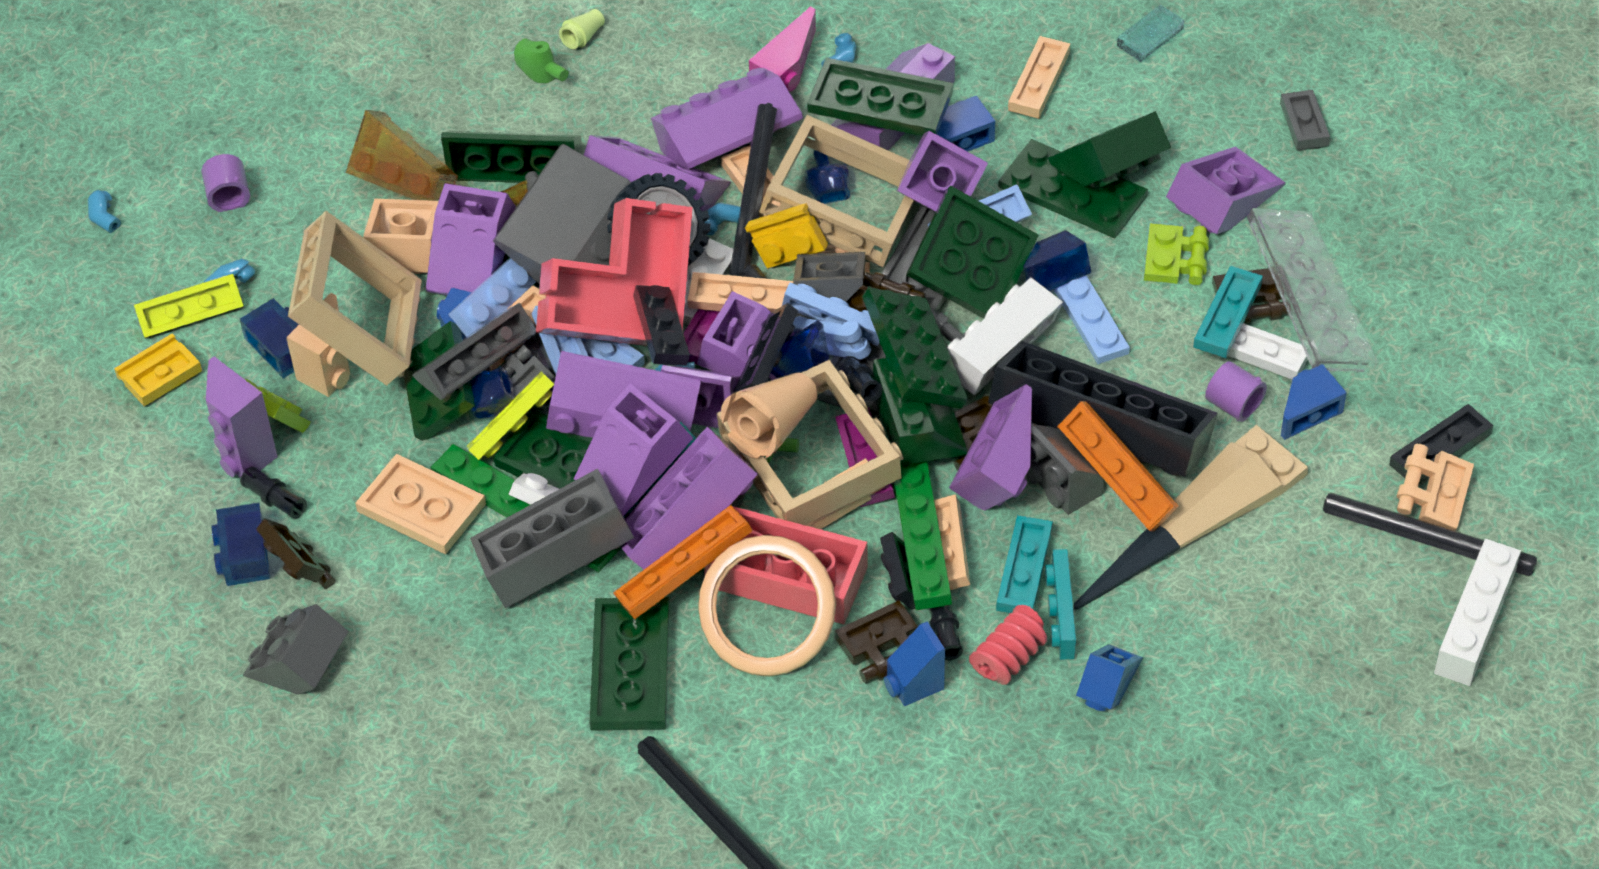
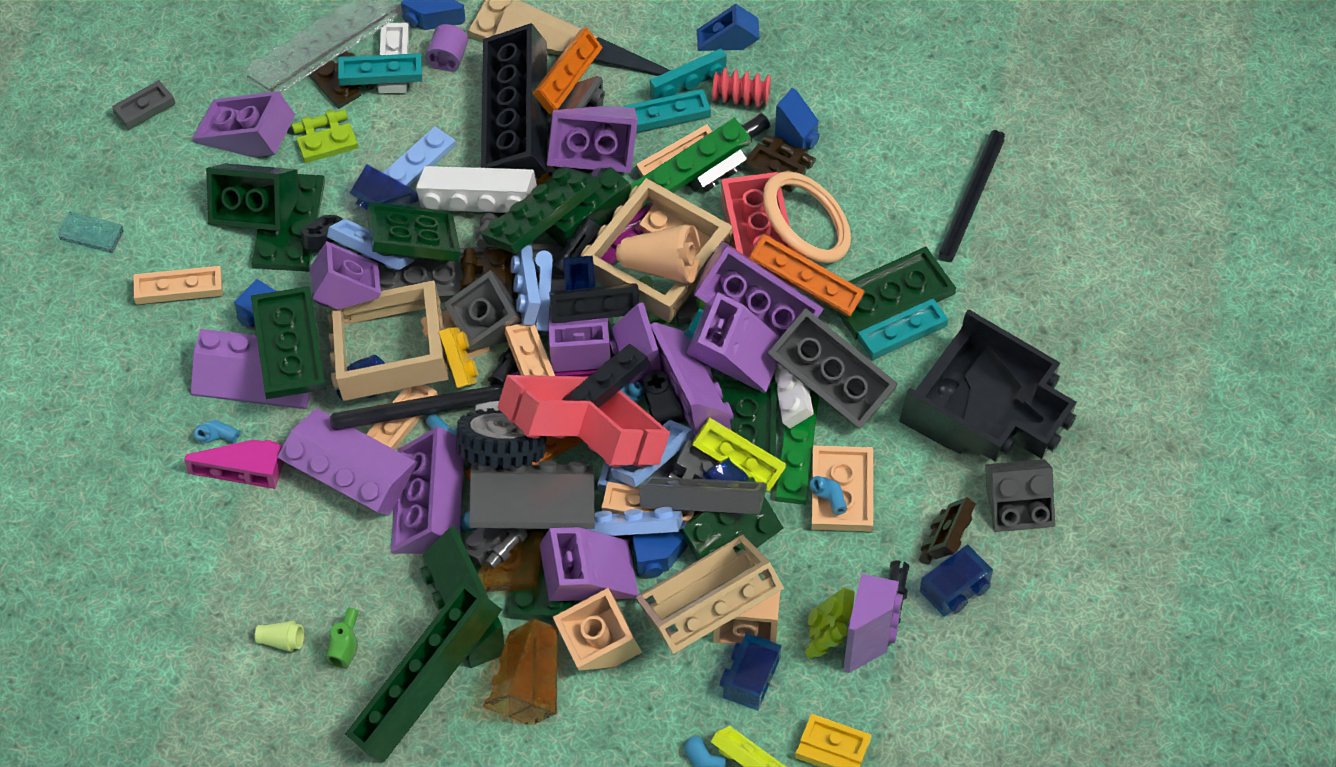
camera: 120 degrees left, 5 degrees up
none -> black beam [301,215,343,250]
none -> dark green brick [345,580,503,763]
none -> dark azure arm [810,476,847,515]
none -> teal plate [857,298,949,360]
none -> black panel [899,309,1077,462]

